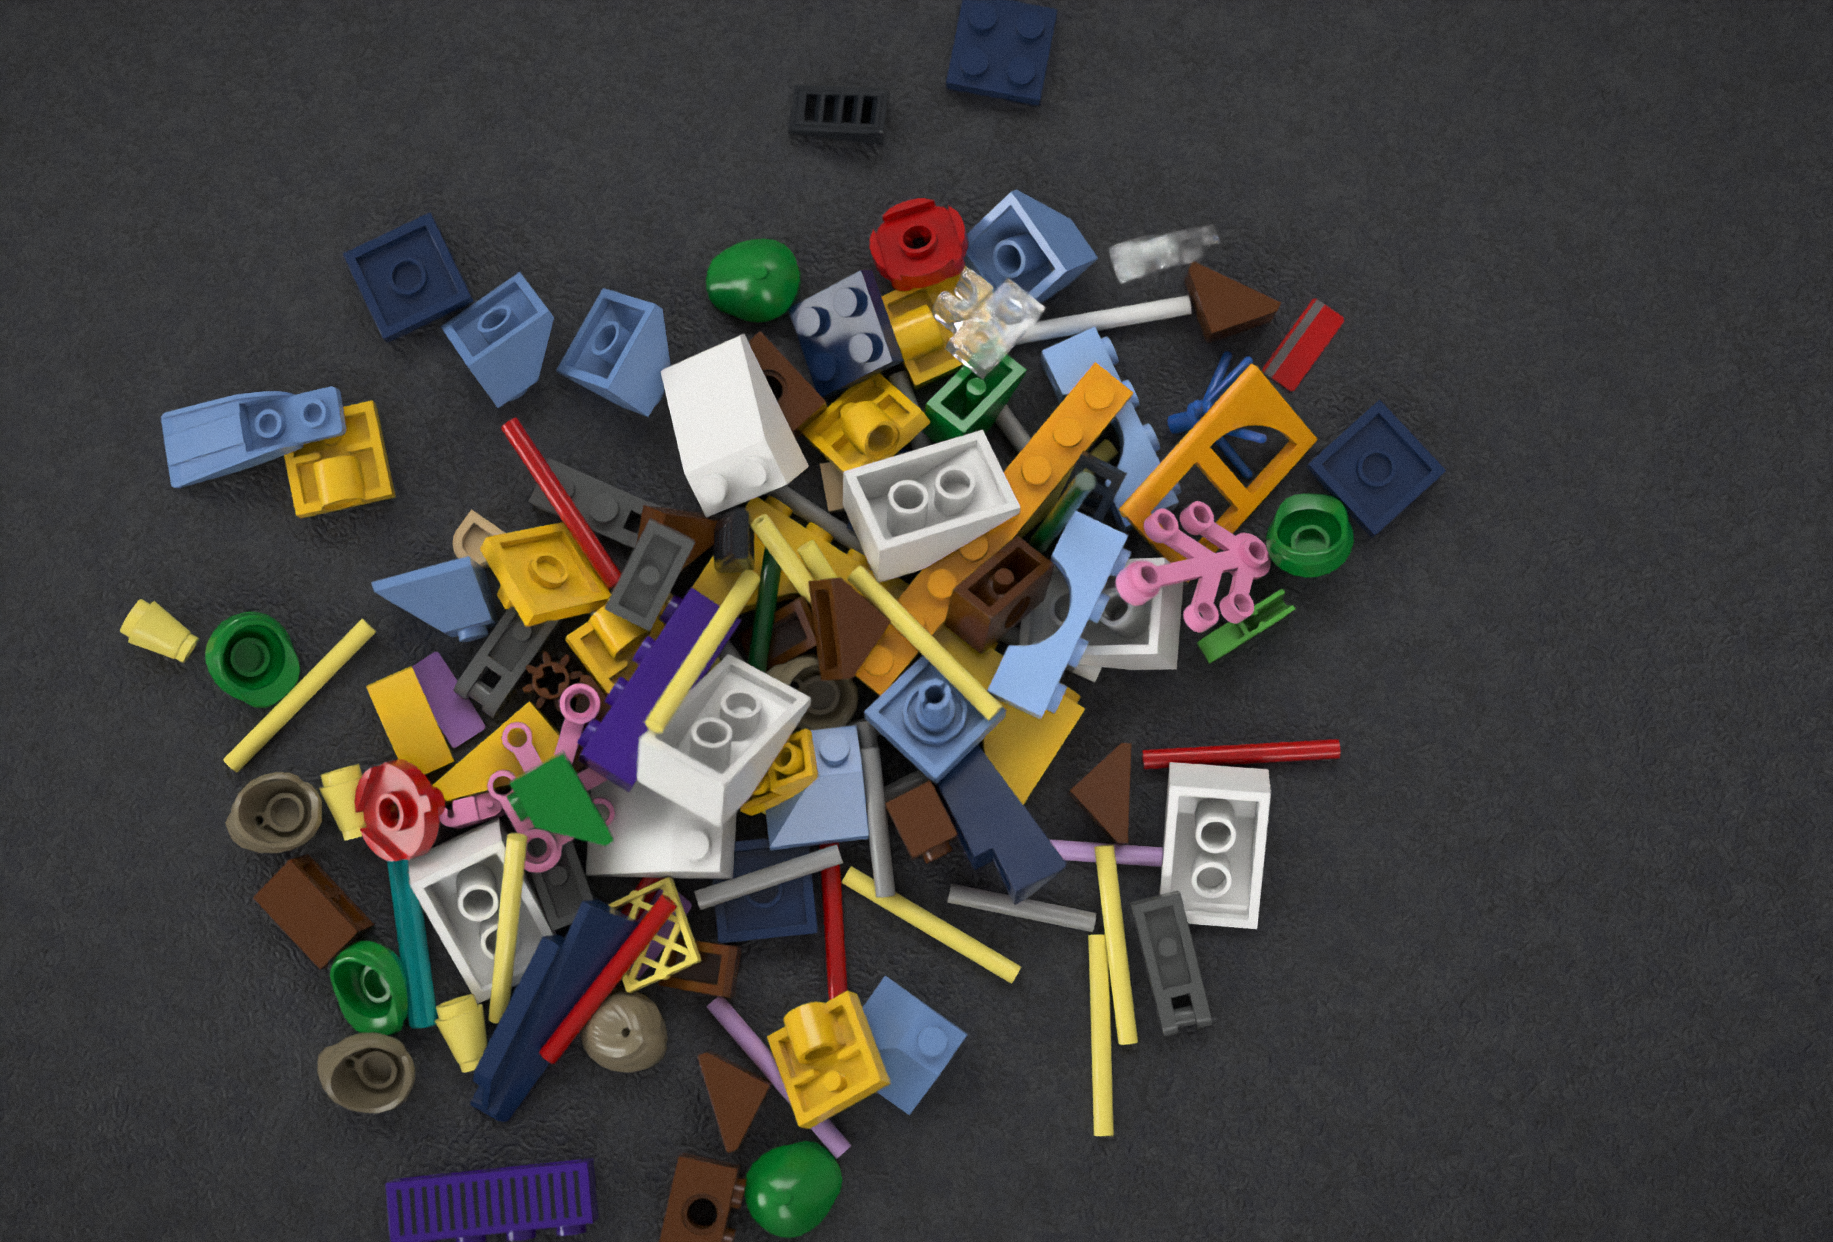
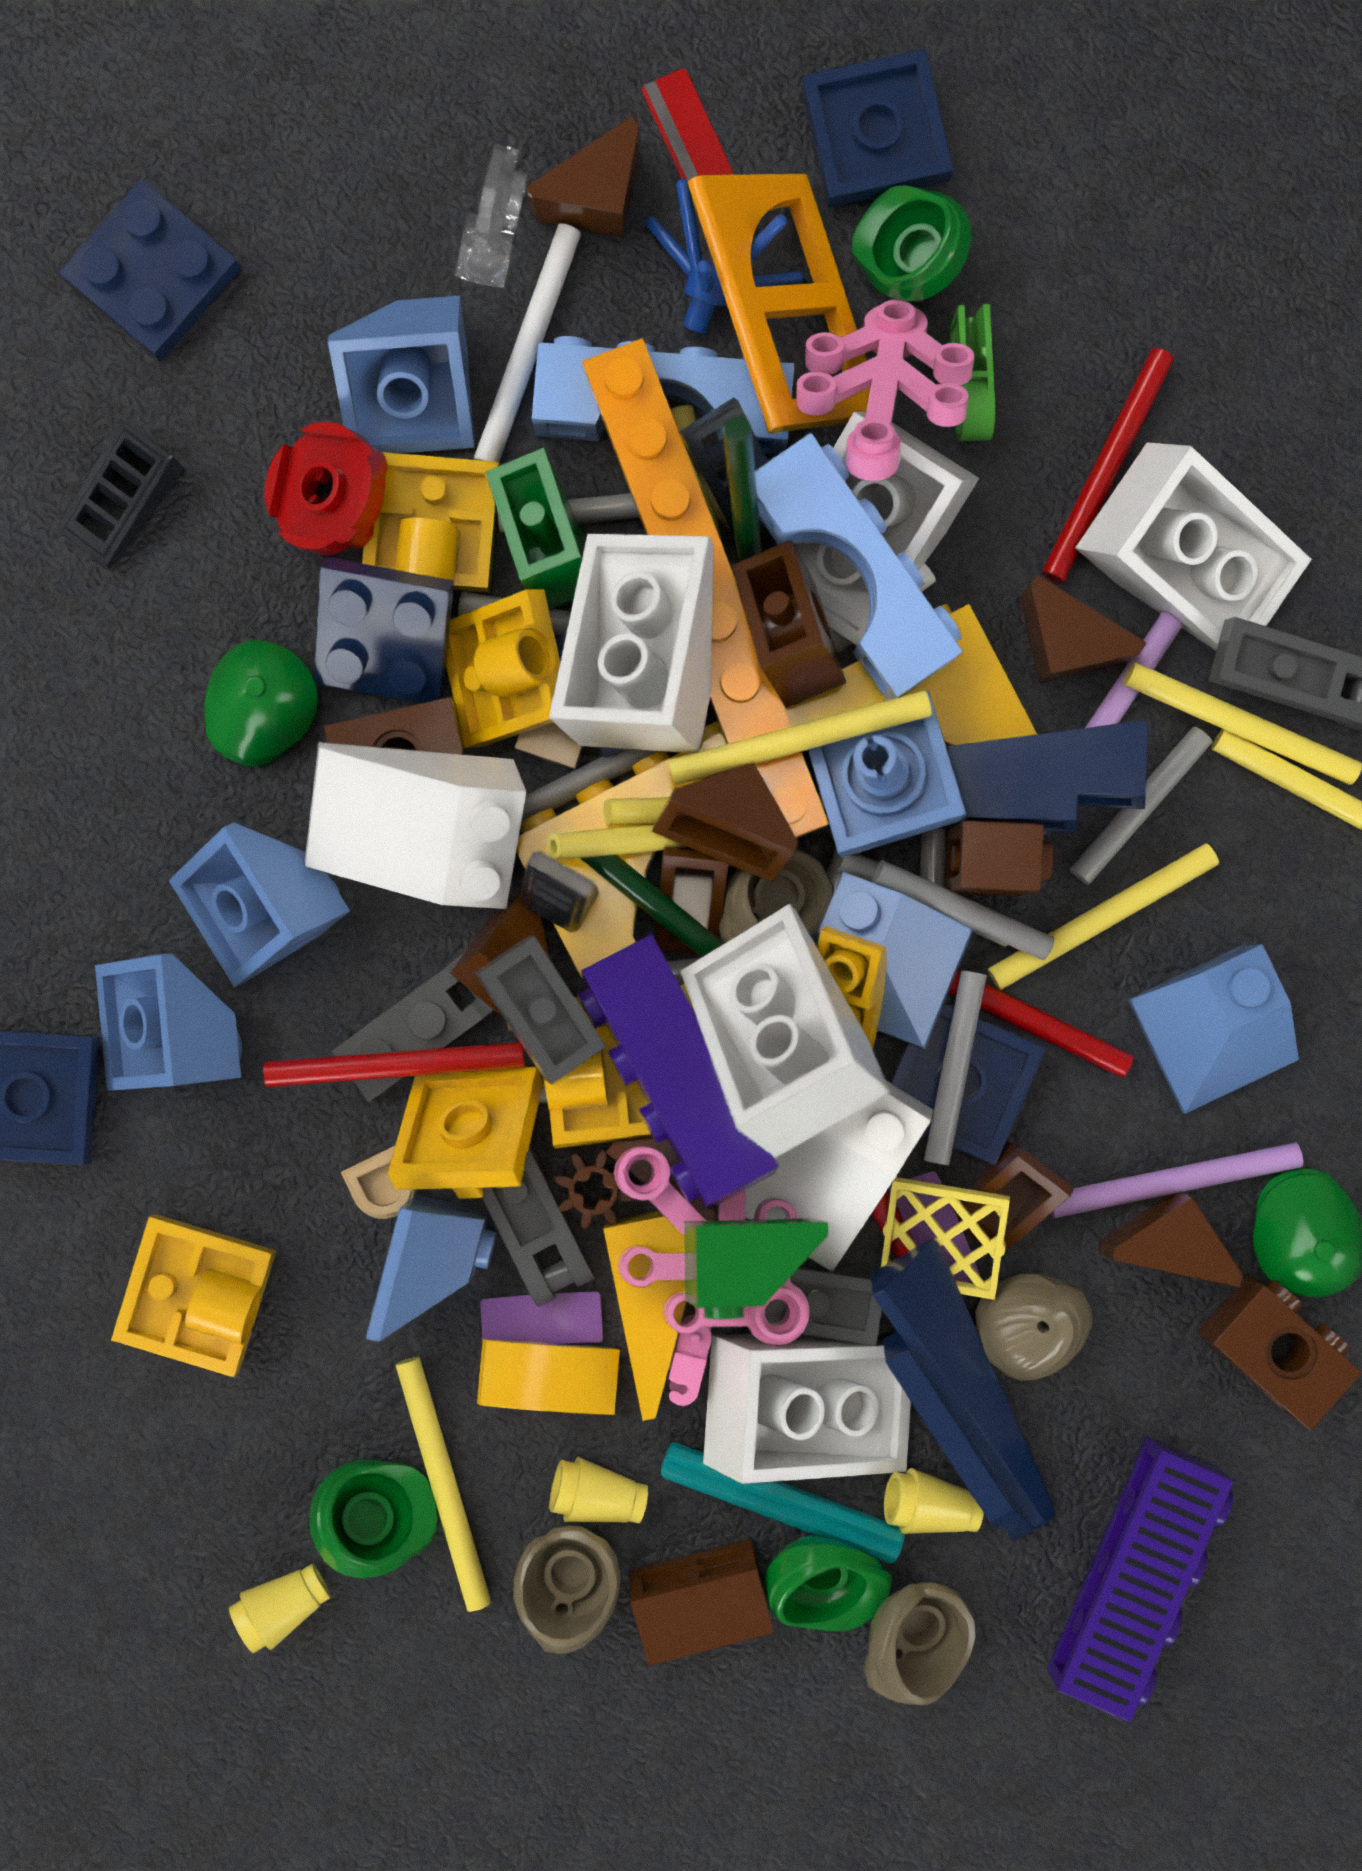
camera: 65 degrees left, 5 degrees up
medium blue piece [161,386,346,488] -> none
red plate [355,759,445,861] -> none
light yellow bar [488,833,527,1024] -> none
red piece [539,894,678,1064] -> none
light yellow bar [645,569,761,733] -> none
yellow plate [767,991,891,1129] -> none
clear plate [932,268,1046,380] -> none

